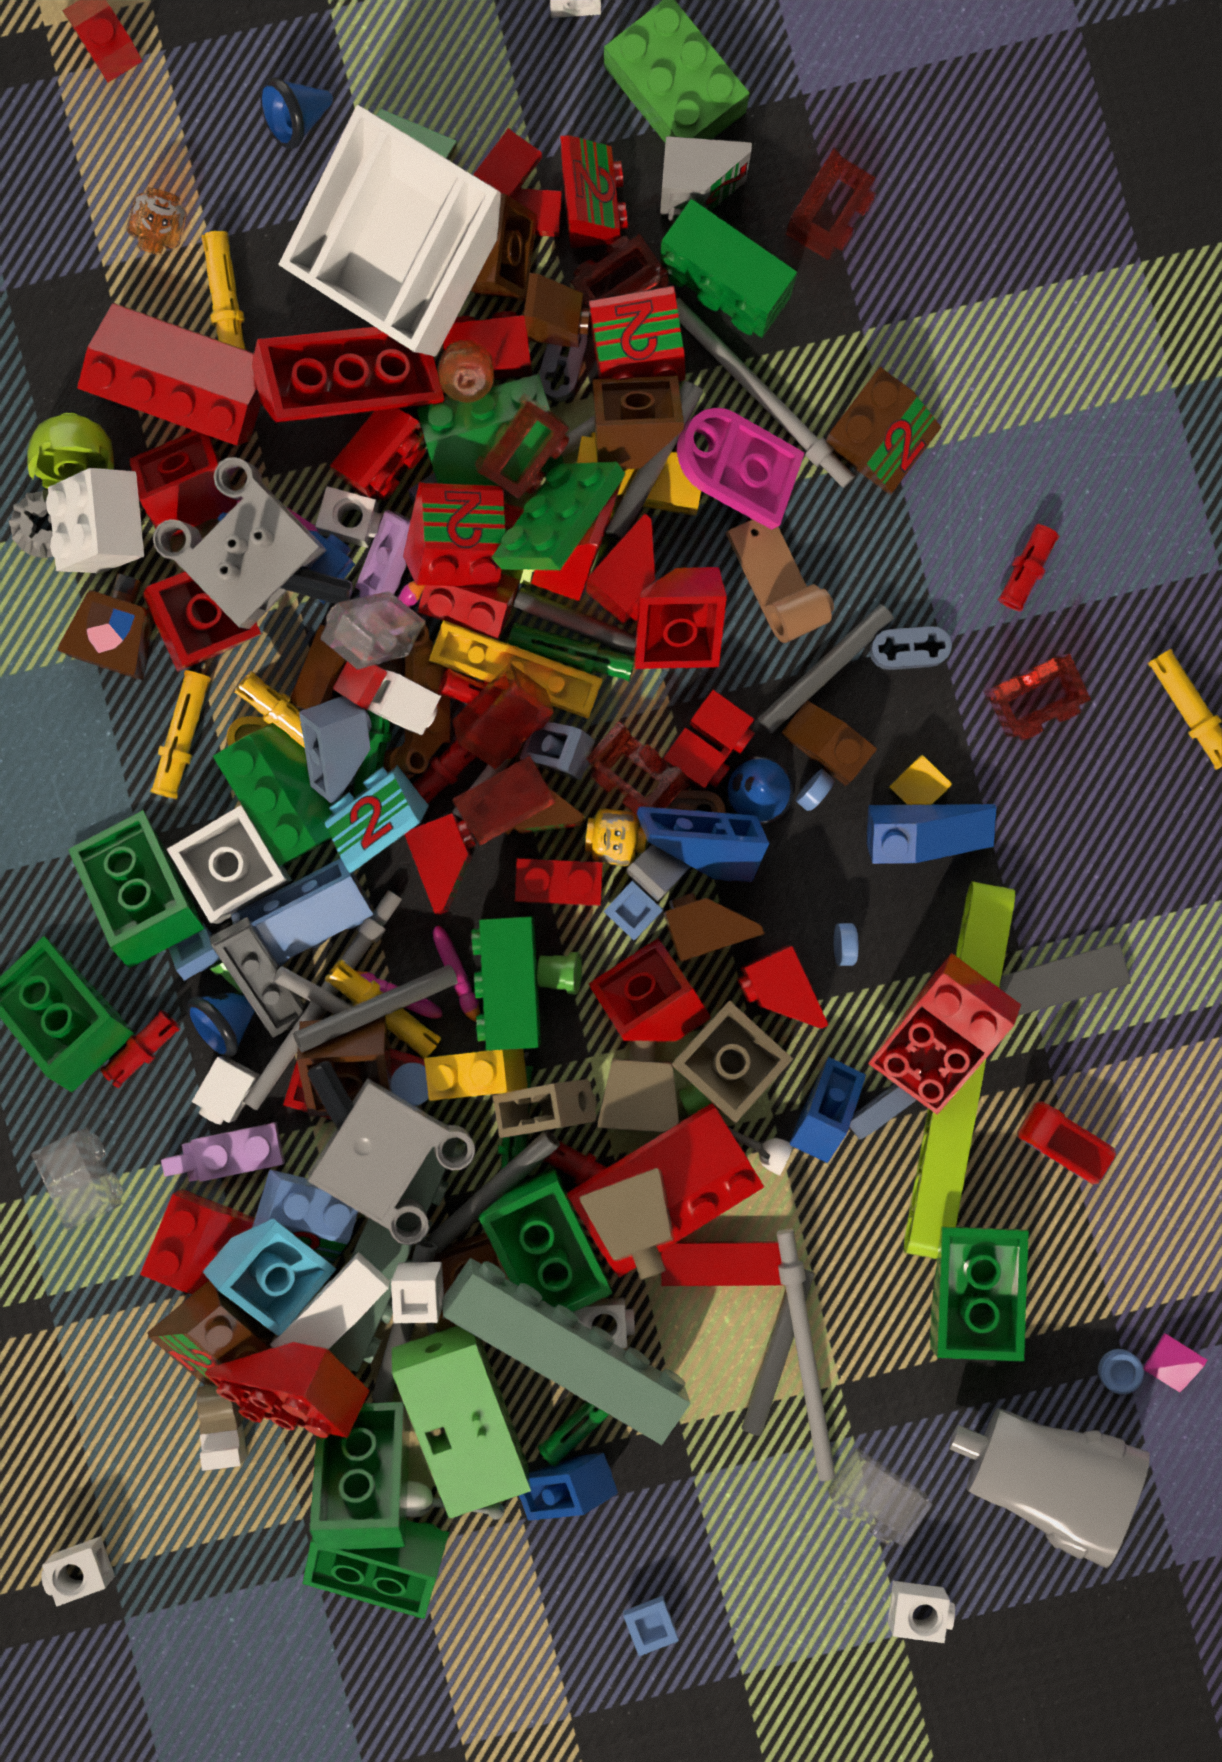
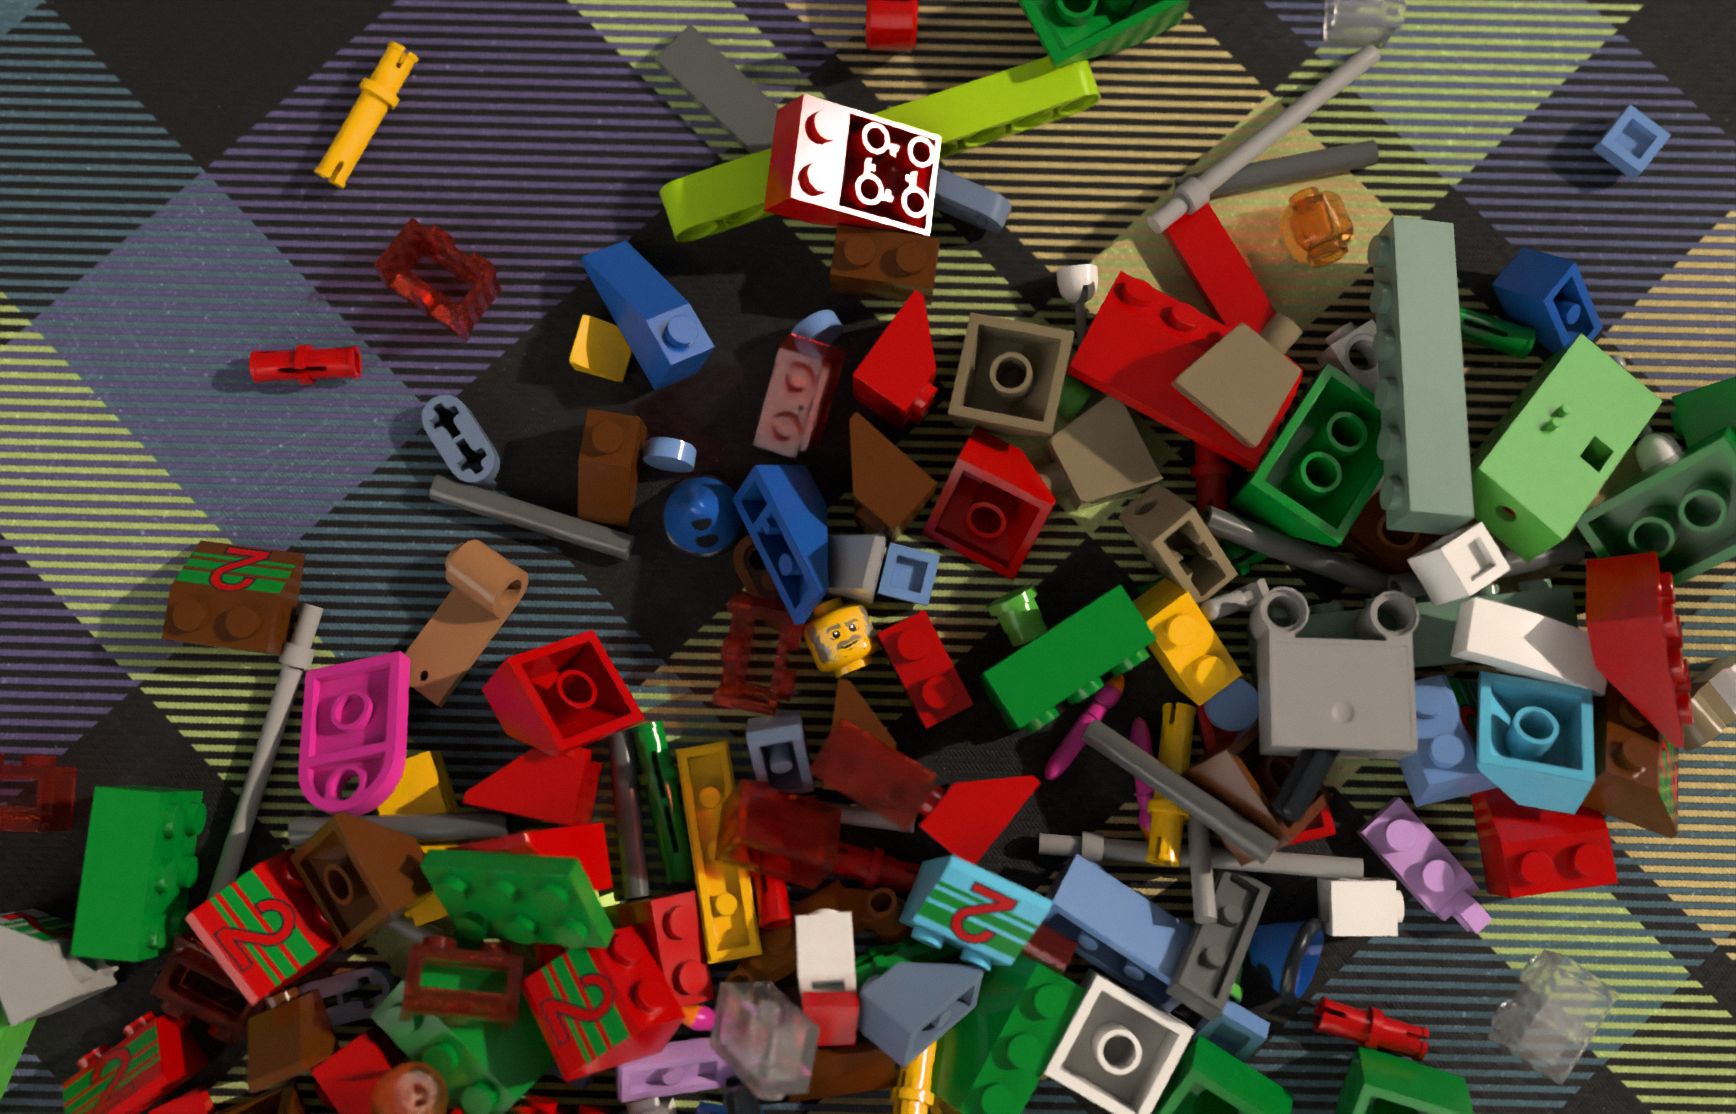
camera: 120 degrees left, 5 degrees down
red piece [662,690,755,791] -> none
blue slope [789,1057,866,1163] -> none
none -> clear red window [753,333,846,459]
none -> reddish brown brick [830,224,940,305]
none -> clear red hinge [1020,923,1078,975]
none -> light grey bar [1199,578,1269,622]
none -> clear orange head [1278,187,1355,268]

